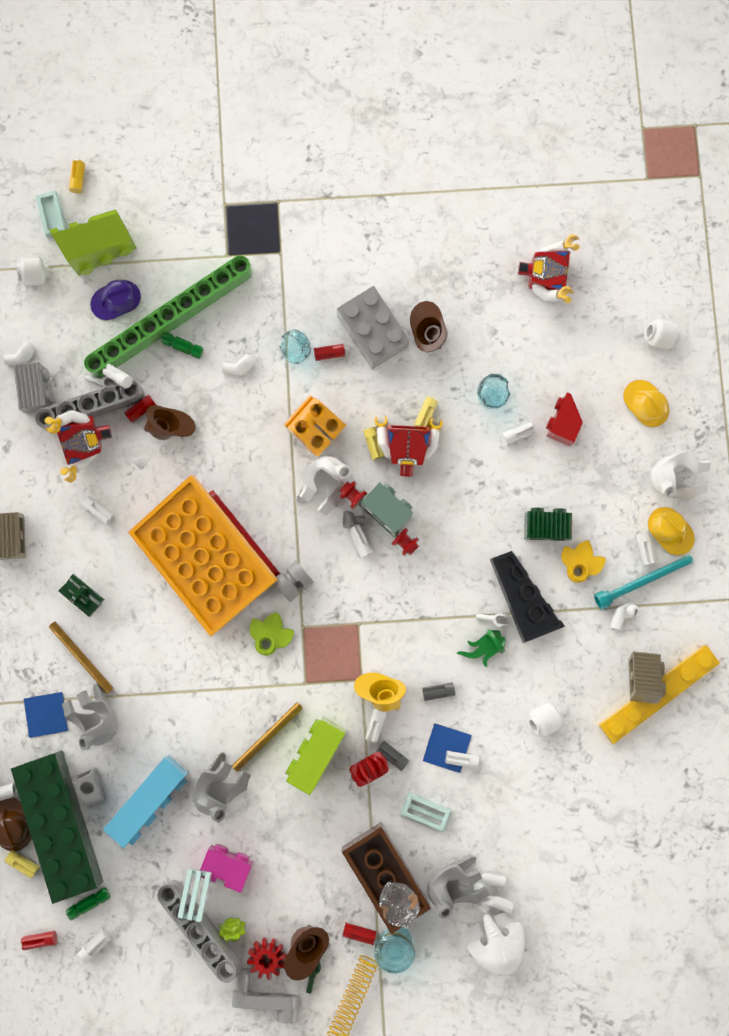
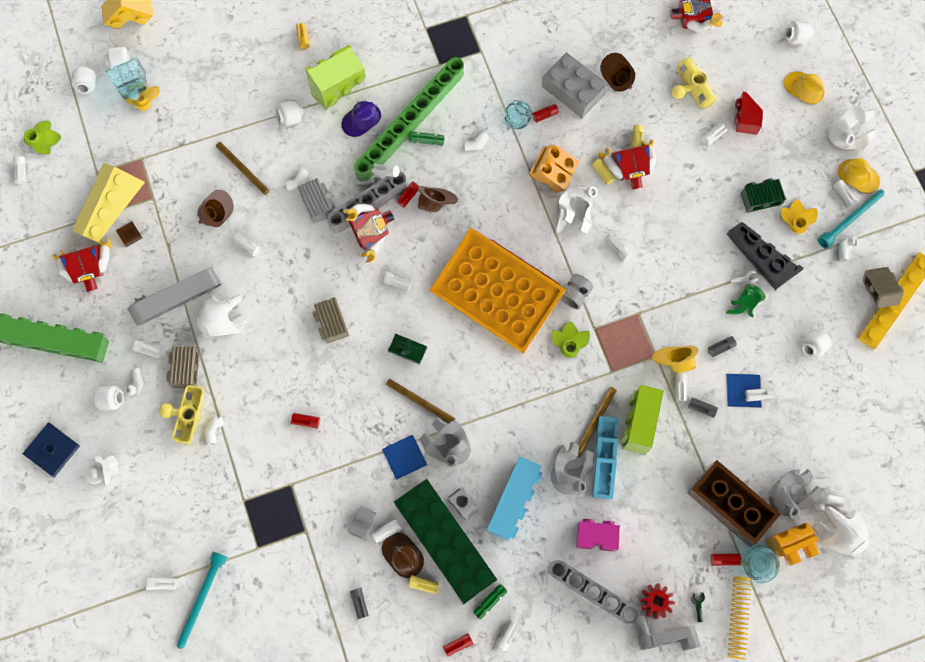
camera: 15 degrees left, 10 degrees down
light aqua tile [36,191,67,238] -> none
light aqua tile [178,868,212,922] -> none
lime plant [219,917,246,942] -> none
reddish brown piece [284,925,329,981] -> none
sand green brick [339,481,419,556] -> none
light grey piece [343,511,365,528] -> none
red gear [349,752,389,787] -> none
clear hair [379,881,420,928] -> none
light aqua tile [400,792,452,832] -> none
clear light blue hair [477,374,511,409] -> none
none -> medium azure slope [593,416,619,499]
none -> light yellow piece [672,57,717,109]
none -> light orange hips [765,522,819,566]

